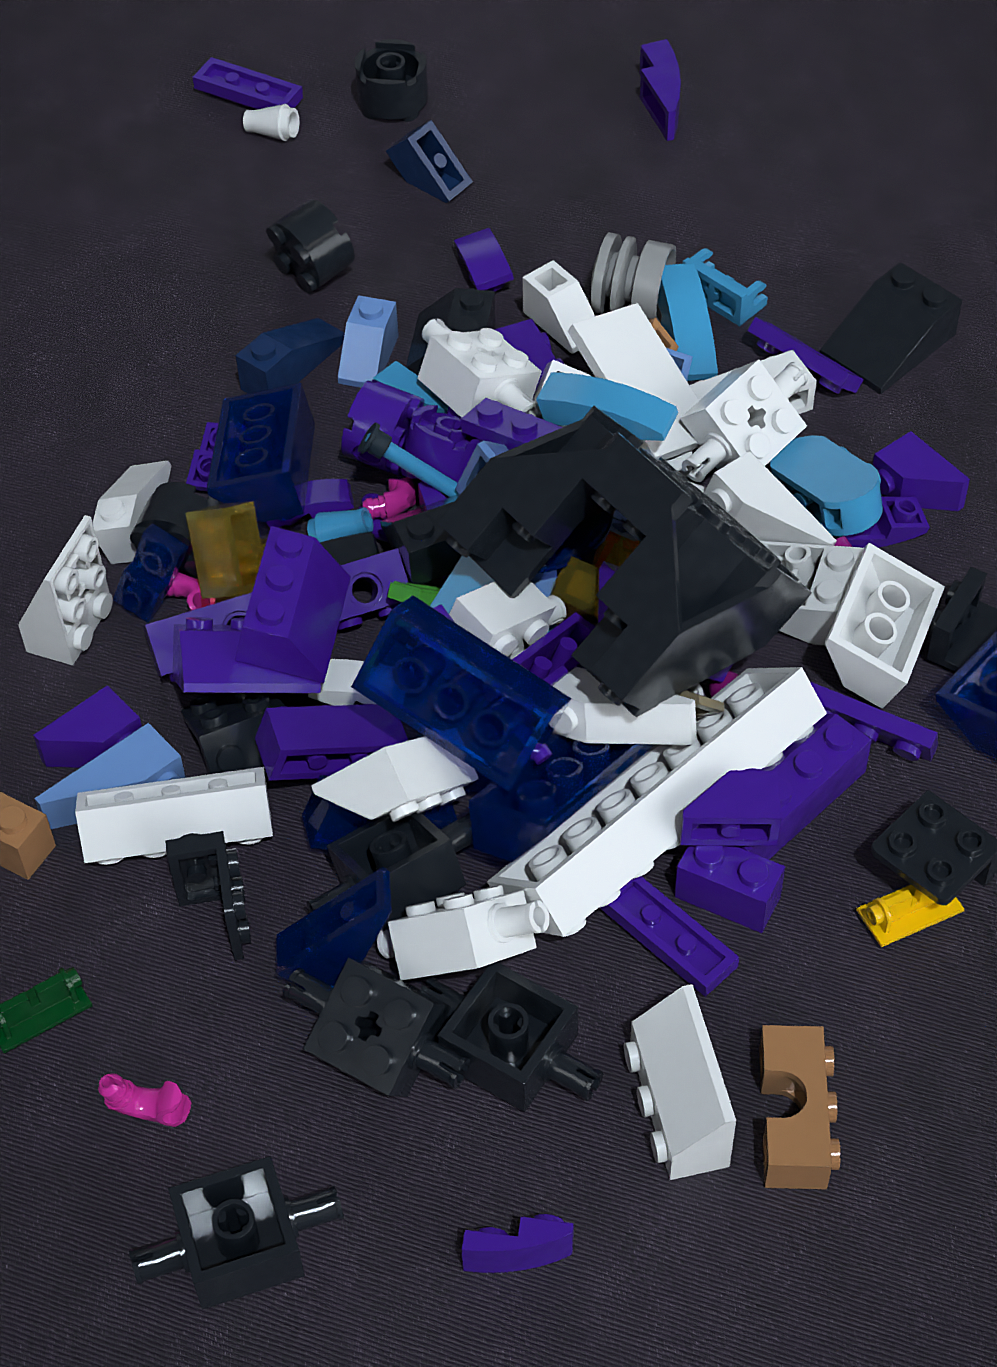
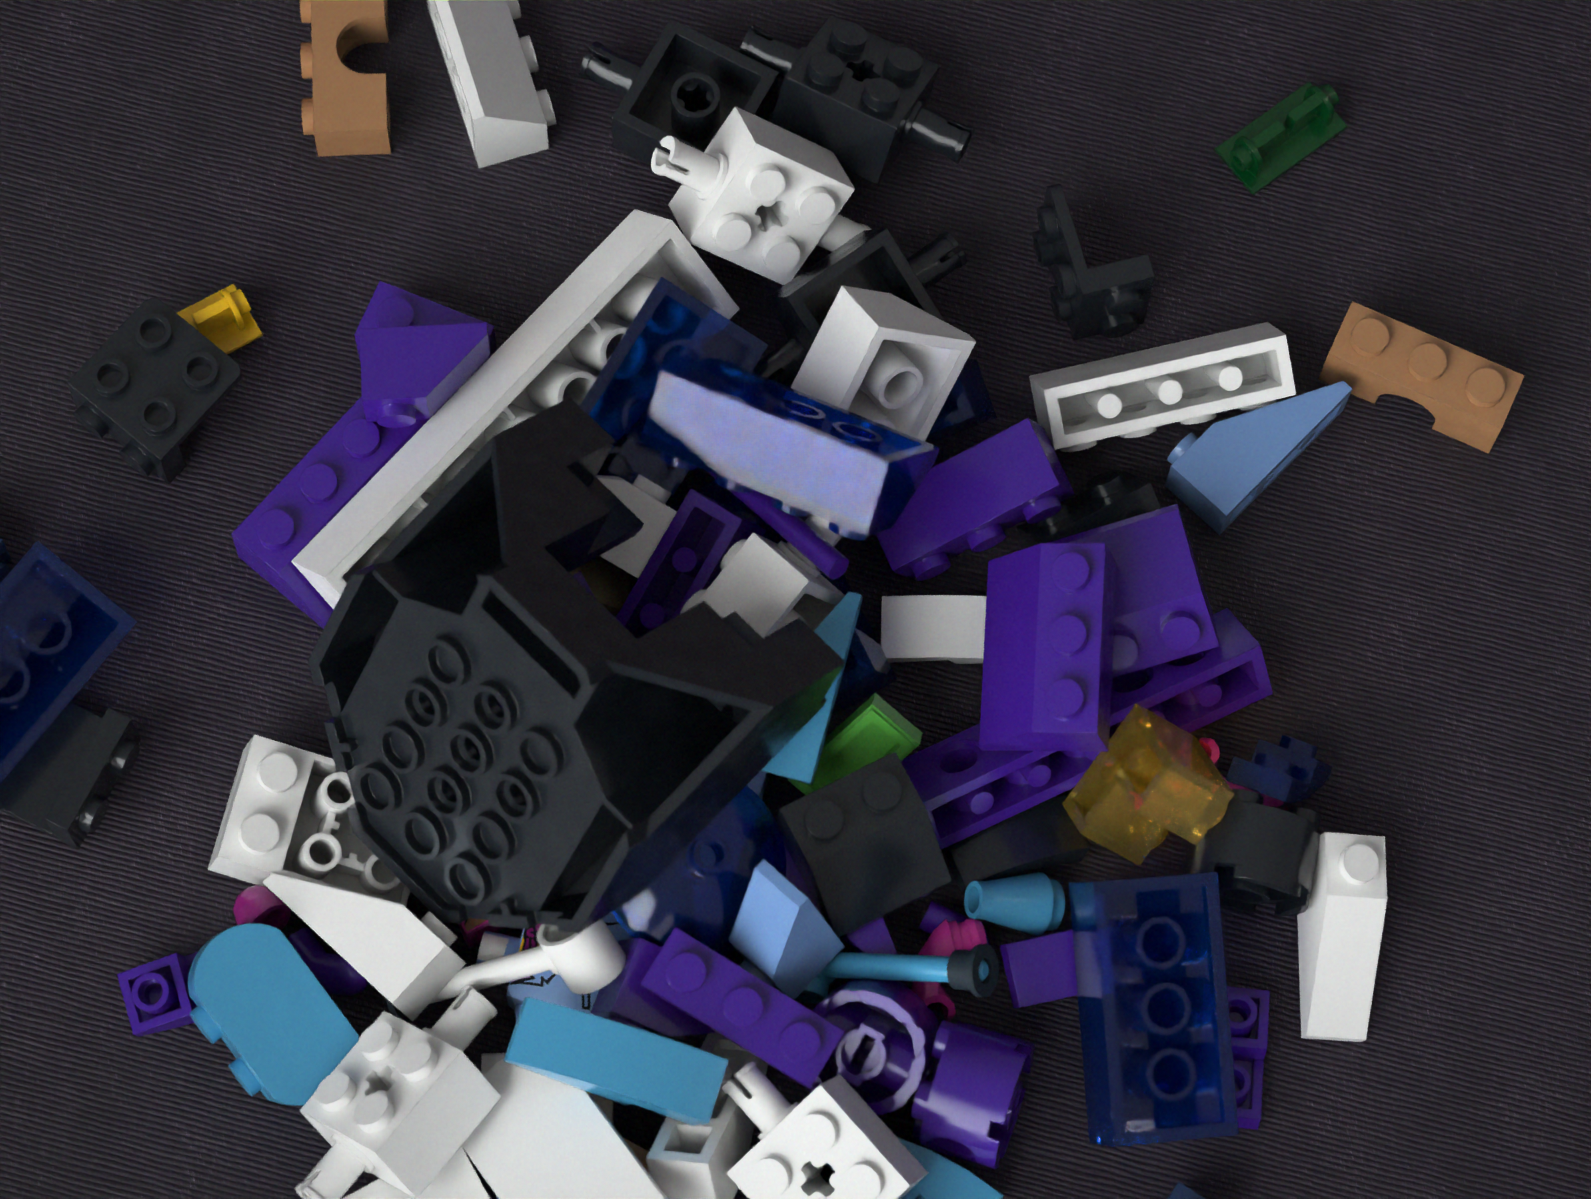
camera: 170 degrees right, 20 degrees up
white slope [18,515,113,665] -> none
dark purple slope [33,685,142,768] -> none
dark pink piece [98,1073,191,1127] -> none
clear blue slope [276,867,392,990] -> none
dark purple plate [599,876,739,997] -> none
dark purple plate [810,682,938,762] -> none
white slope [825,543,945,709] -> none
dark purple slope [873,431,970,511] -> none

